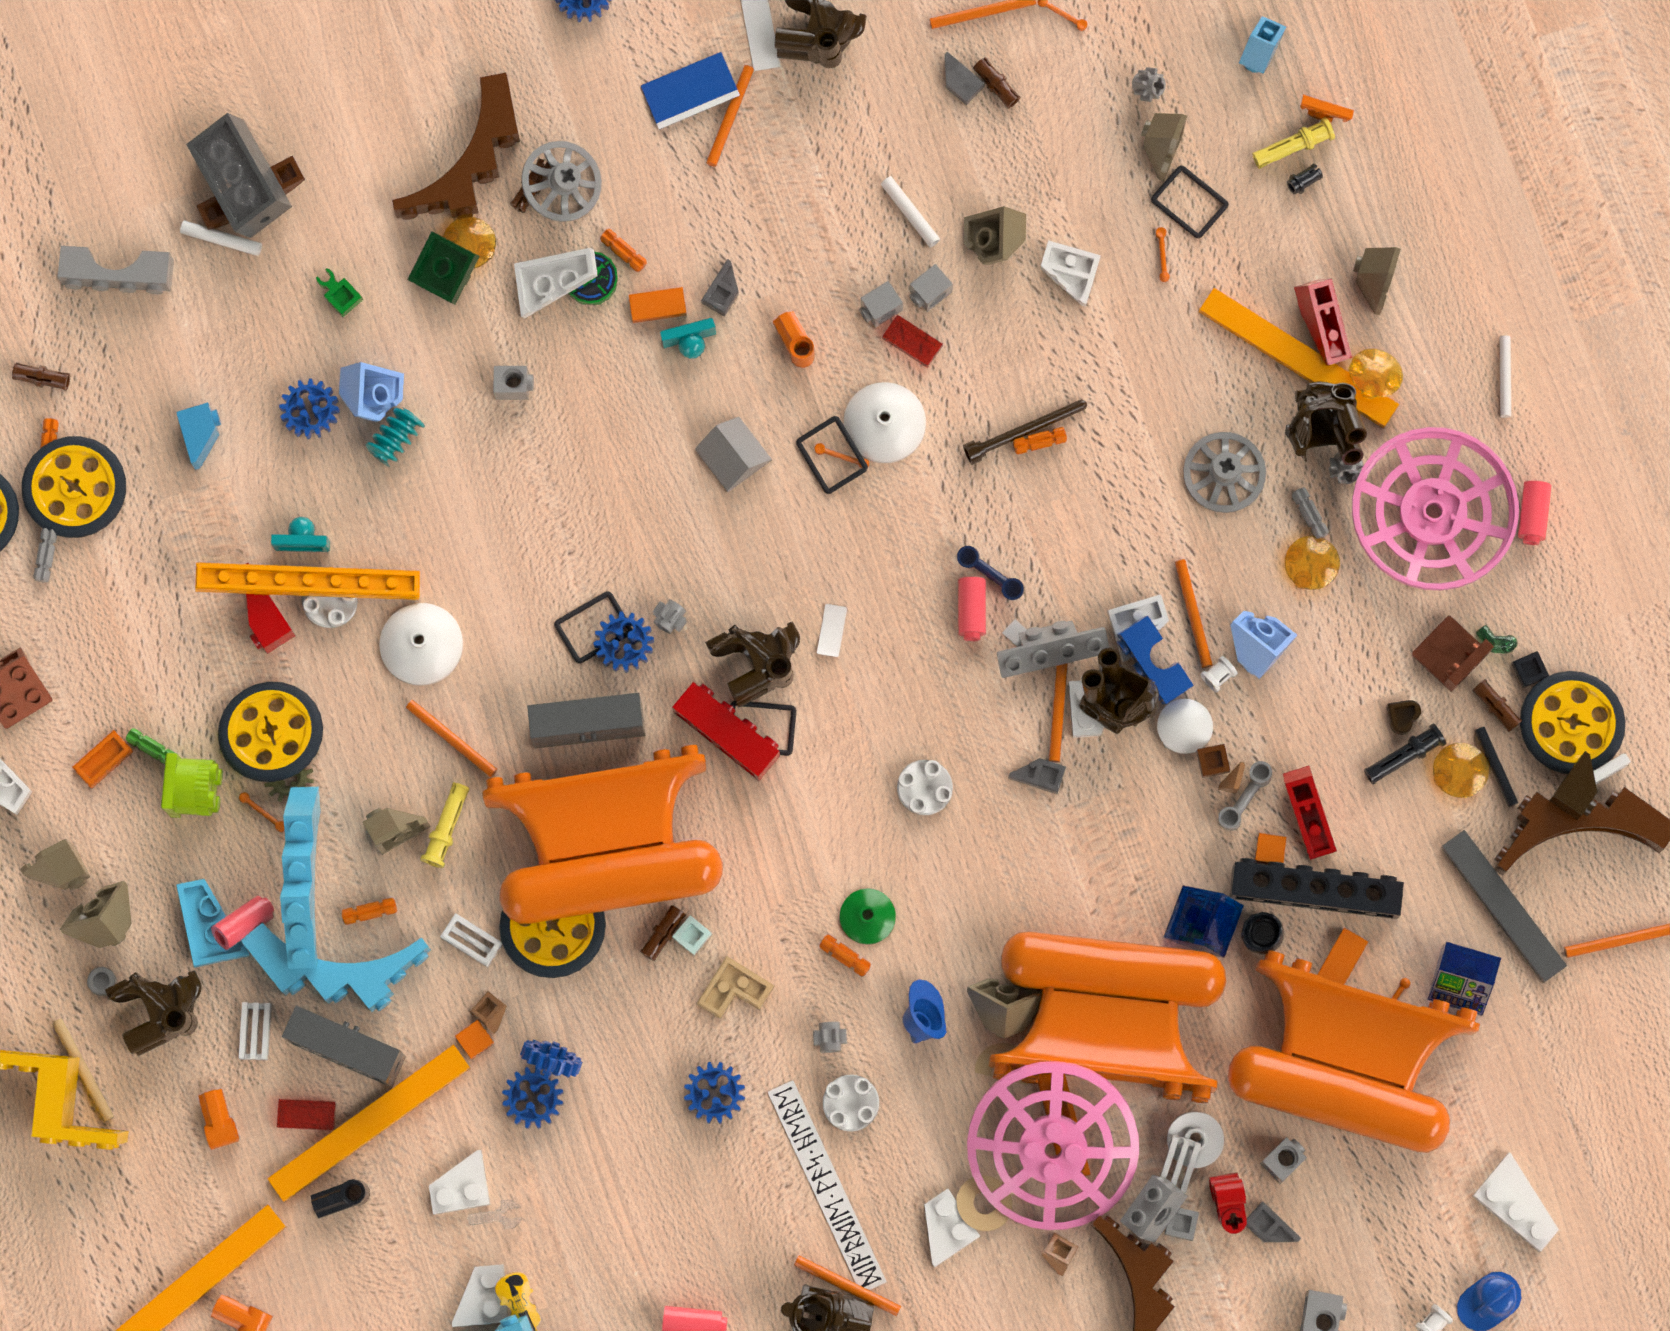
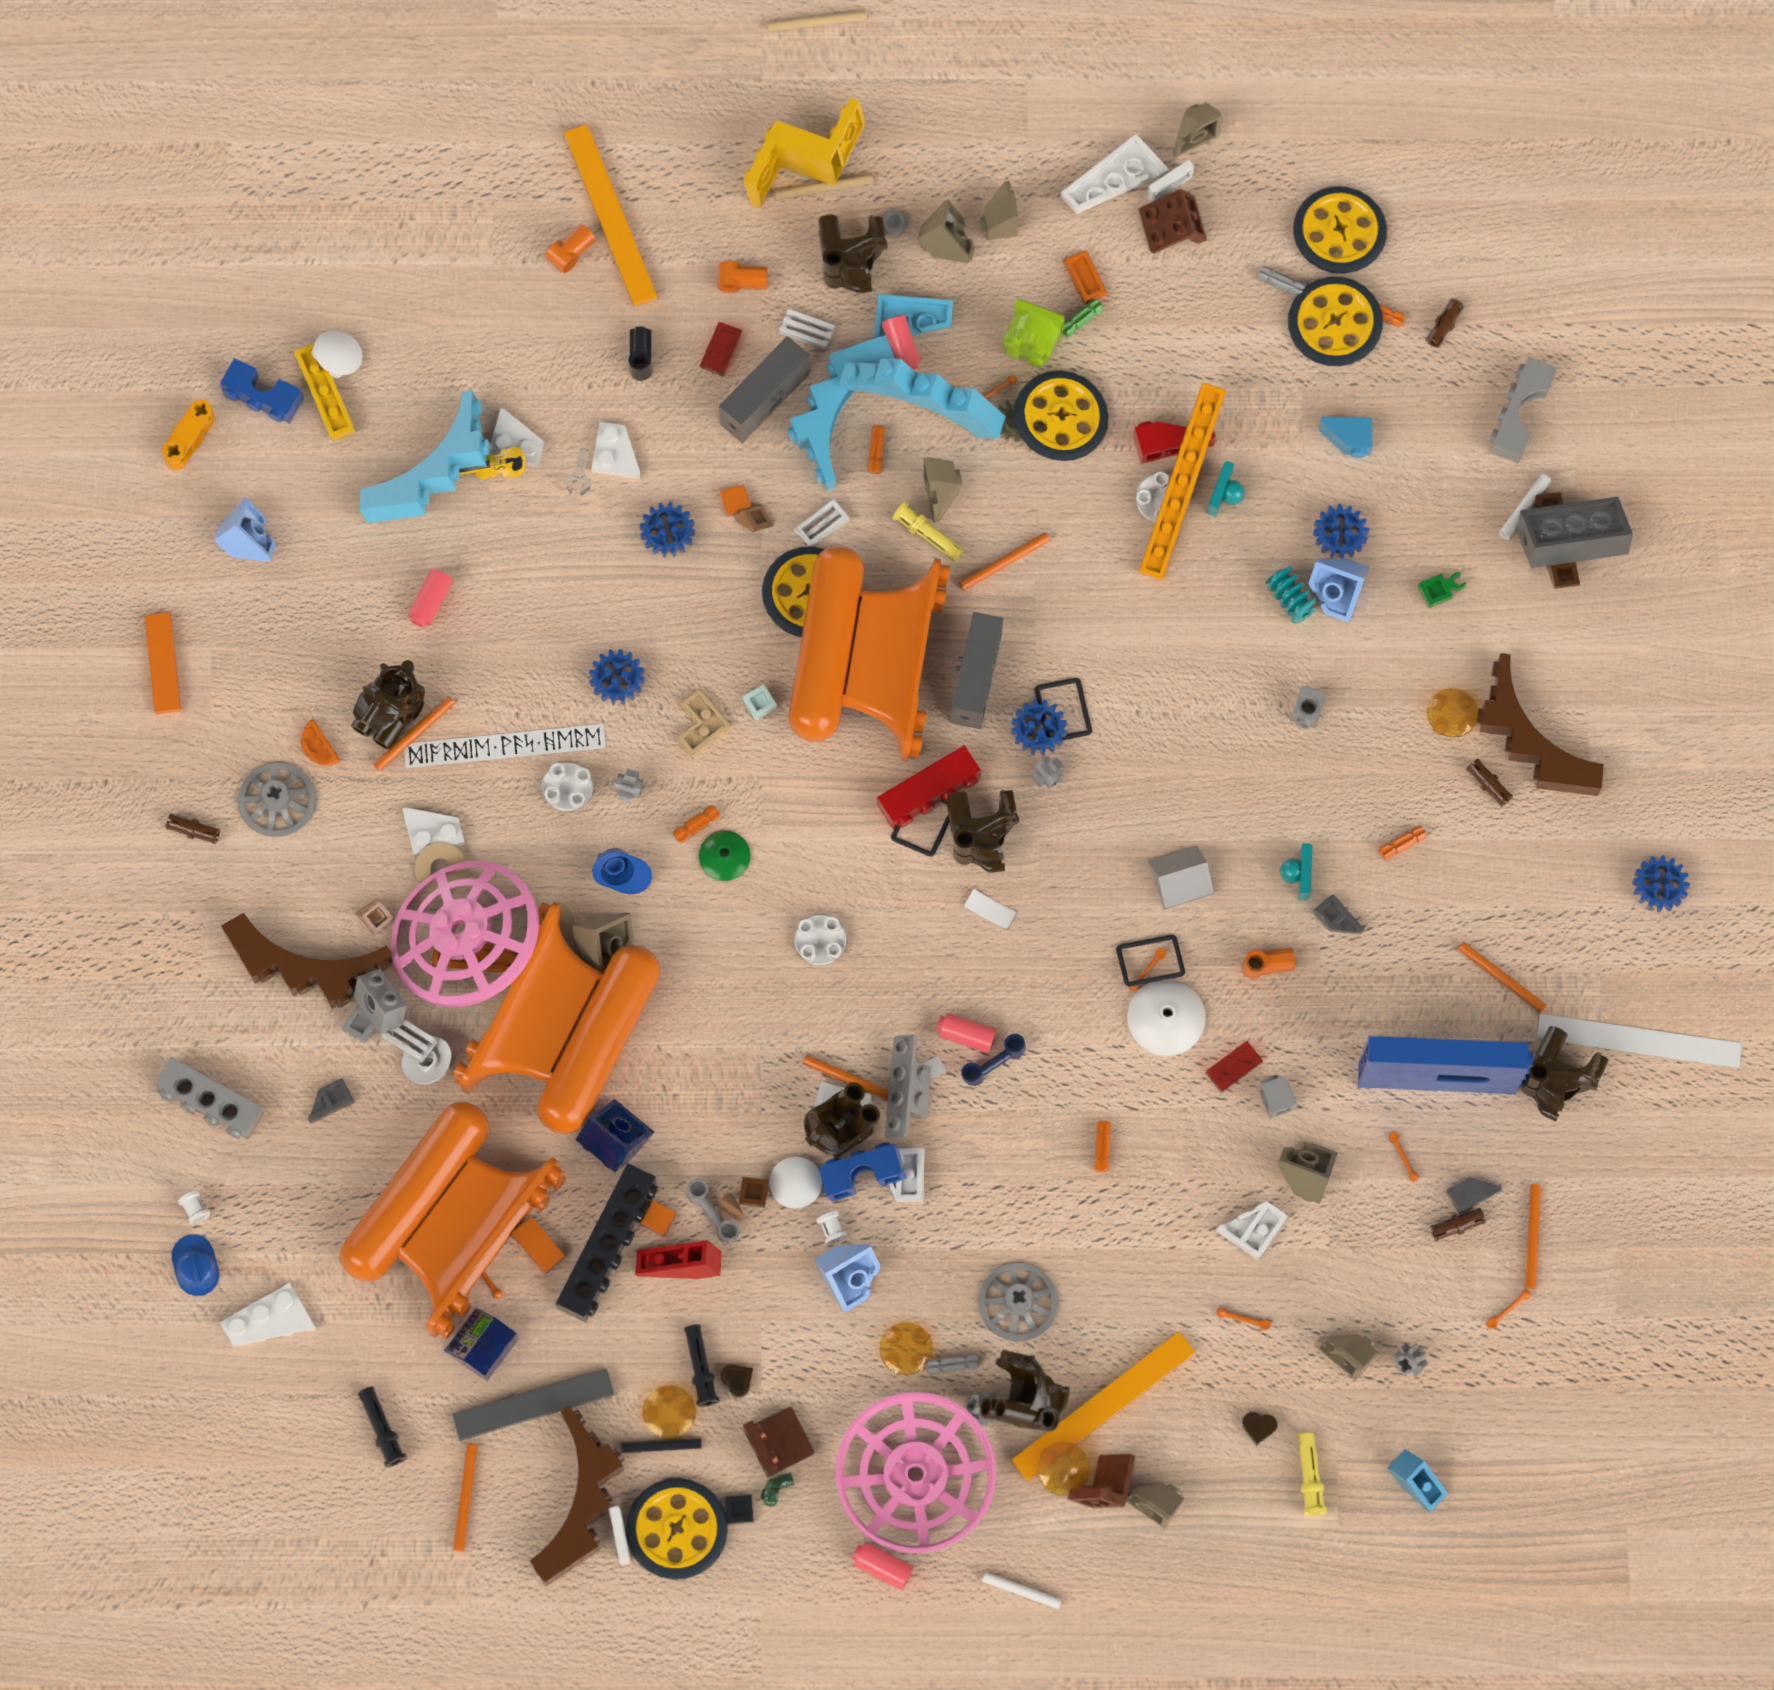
camera: 105 degrees right, 5 degrees down
light orange tile [267,1044,471,1202] -> none
white dish [379,603,463,685] -> none
dark green hinge [407,231,480,305] -> none
white wing [514,248,597,318] -> none
blue gear [520,1039,583,1077] -> none
light grey wheel [521,141,602,222] -> none
tile [568,251,618,305] -> none
orange tile [629,287,687,323] -> none
reddish brown pin [640,905,686,962] -> none
blue sticker [641,52,740,129] -> none
light grey brick [859,281,903,328] -> none
white piece [881,176,940,248] -> none
dark brown piece [963,399,1087,465] -> none
flat silver tile [1008,758,1066,794] -> none
black piece [1151,166,1229,239] -> none
orange bar [1175,559,1213,668] -> none
red piece [1209,1172,1247,1234] -> none
black hair [1241,912,1284,955] -> none
light grey brick [1260,1137,1307,1184] -> none
black pin [1287,164,1323,195] -> none
red slope [1294,278,1352,366] -> none
orange tile [1300,95,1354,122] -> none
reddish brown pin [1472,679,1522,732] -> none
dark brown slope [1549,751,1598,820] -> none
none -> black pin [358,1386,408,1468]
none -> copper bracket [1067,1453,1135,1508]
none -> dark brown tile [1242,1412,1277,1446]
none -> blue panel [1358,1036,1533,1094]
none -> orange hinge [1388,1132,1419,1182]

